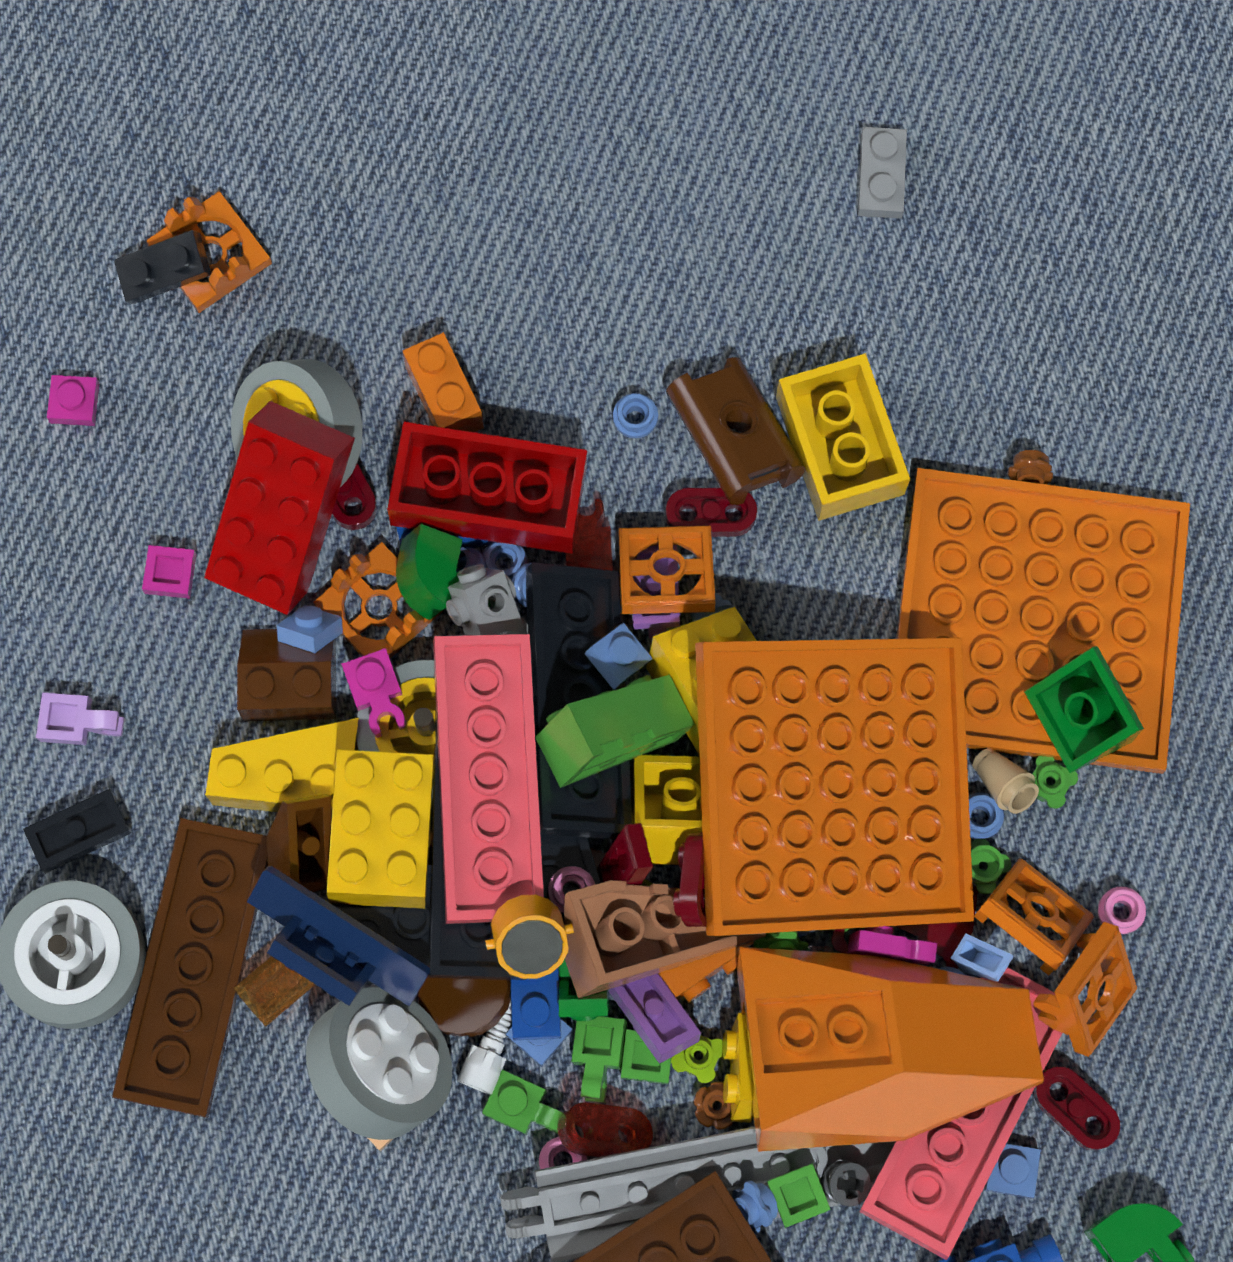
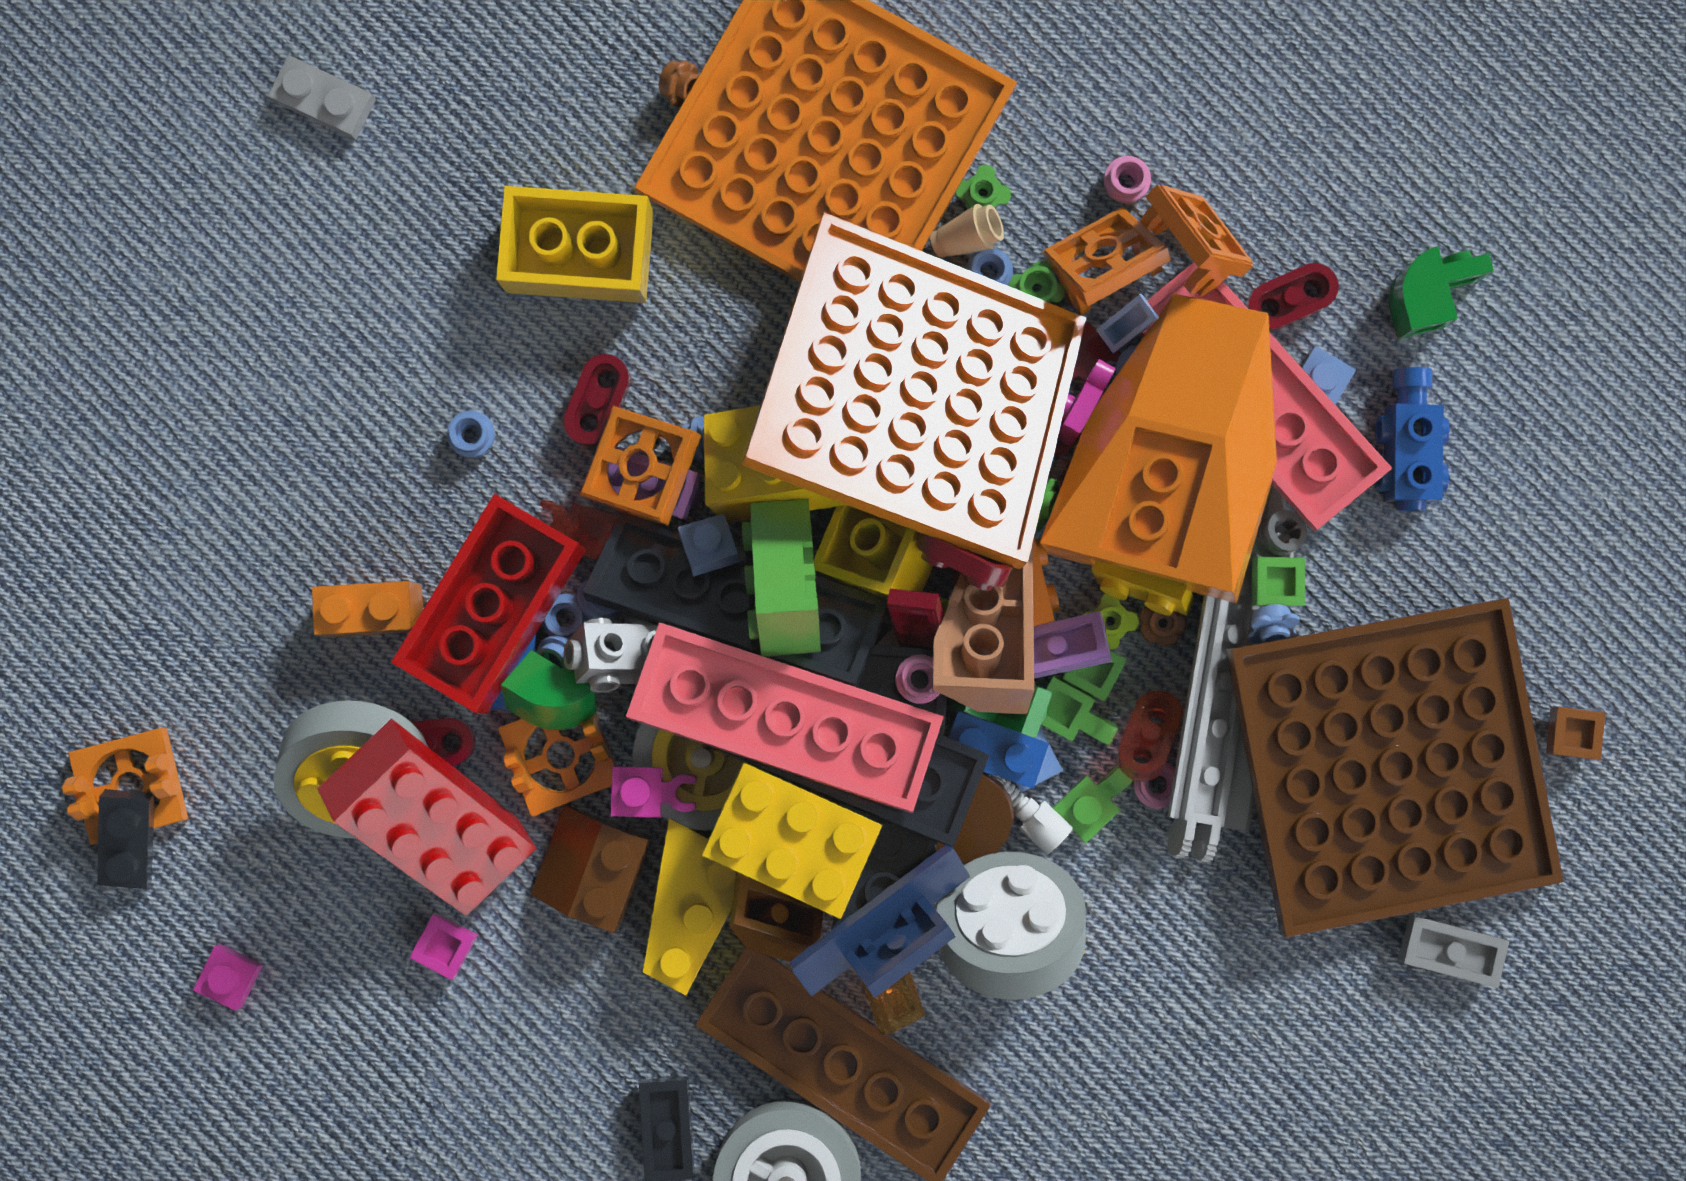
camera: 65 degrees left, 10 degrees up
lavender plate [36,692,125,745] -> none
medium blue plate [277,605,343,653] -> none
piece [485,895,574,979] -> none
reddish brown piece [666,357,805,505] -> none
green slope [1024,646,1144,773] -> none

